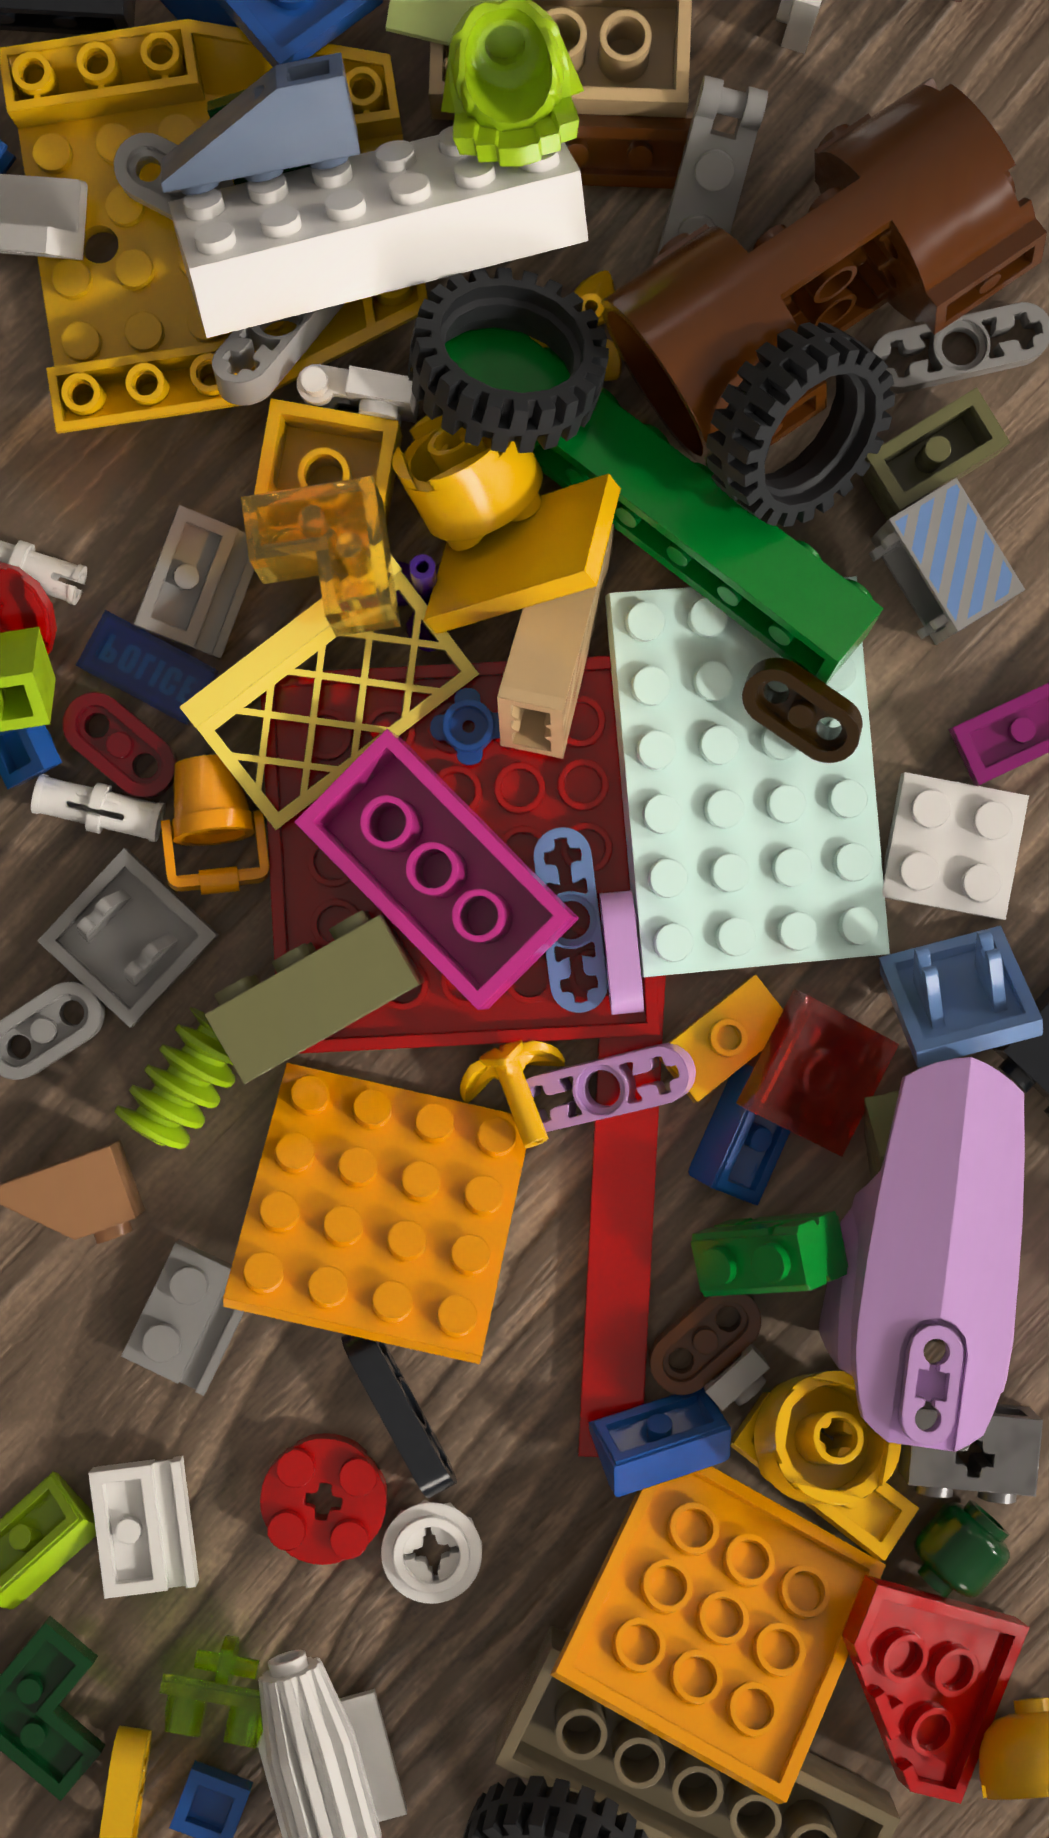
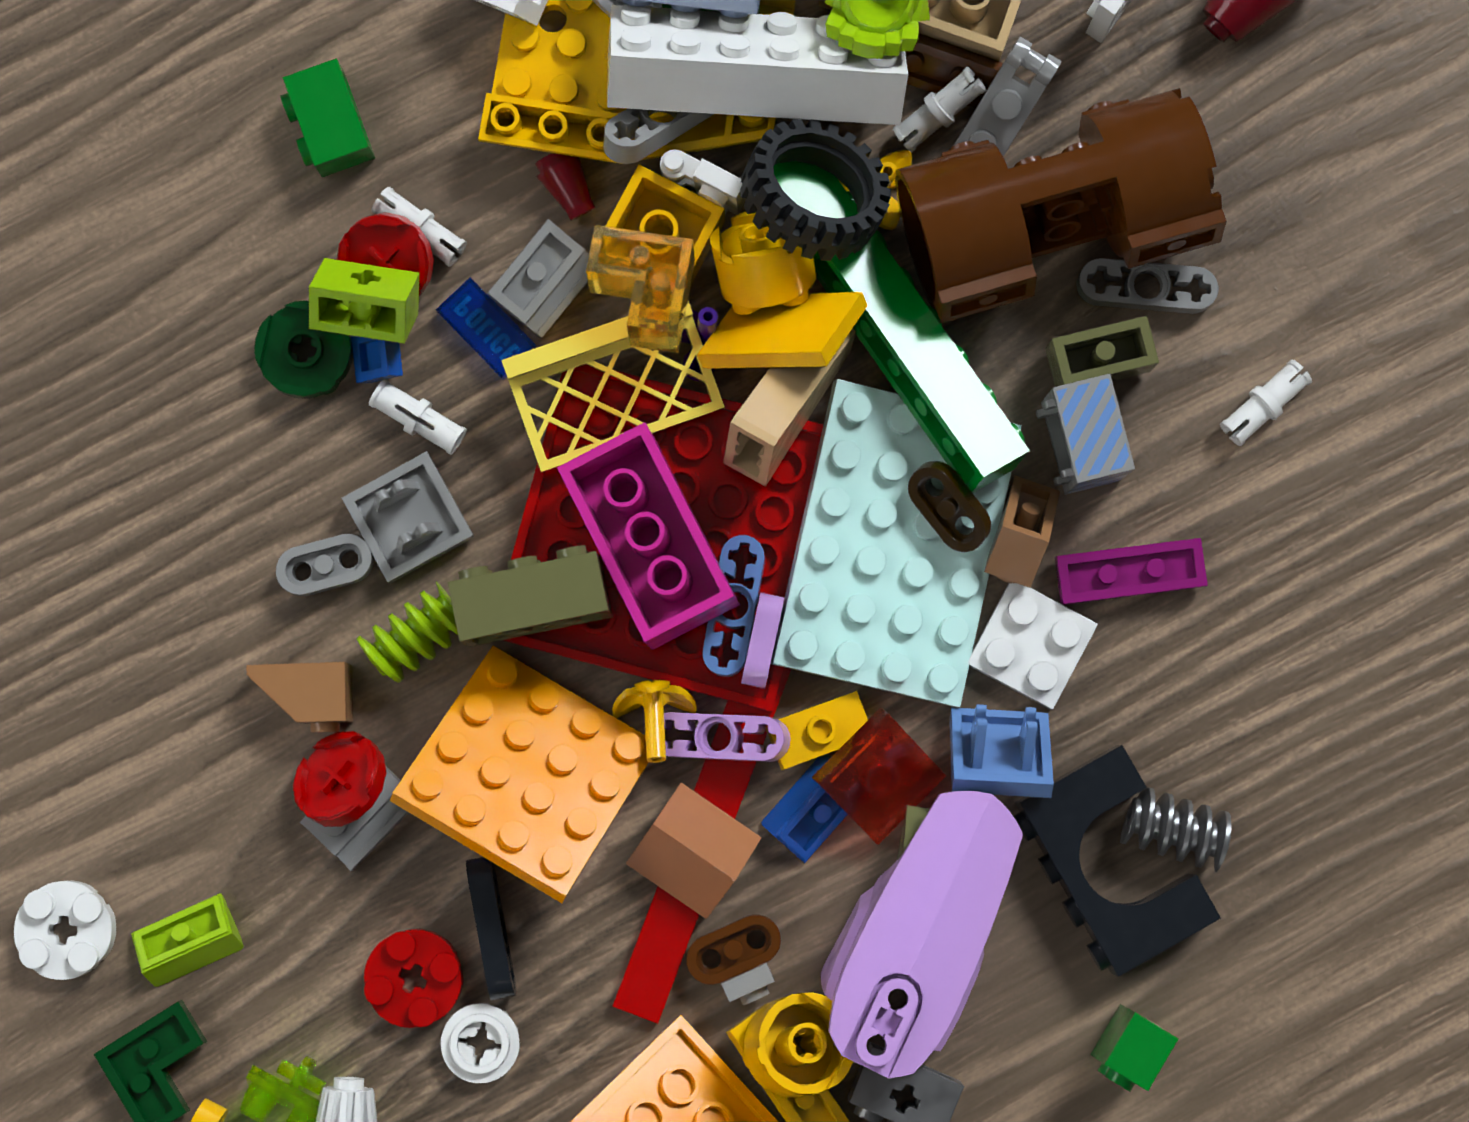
camera: 15 degrees right, 5 degrees down
dark red plate [63,692,178,798] -> none
white plate [88,1456,199,1599] -> none
light orange piece [160,754,269,895] -> none
blue plate [430,688,500,765] -> none
blue slope [589,1387,731,1497] -> none
green brick [691,1211,848,1297] -> none
black tyre [706,322,895,527] -> none
none -> red tile [293,731,387,827]
none -> dark red cone [535,153,596,221]
none -> nougat slope [626,783,762,919]
none -> white pin [893,67,986,152]
none -> medium nougat slope [984,475,1060,588]

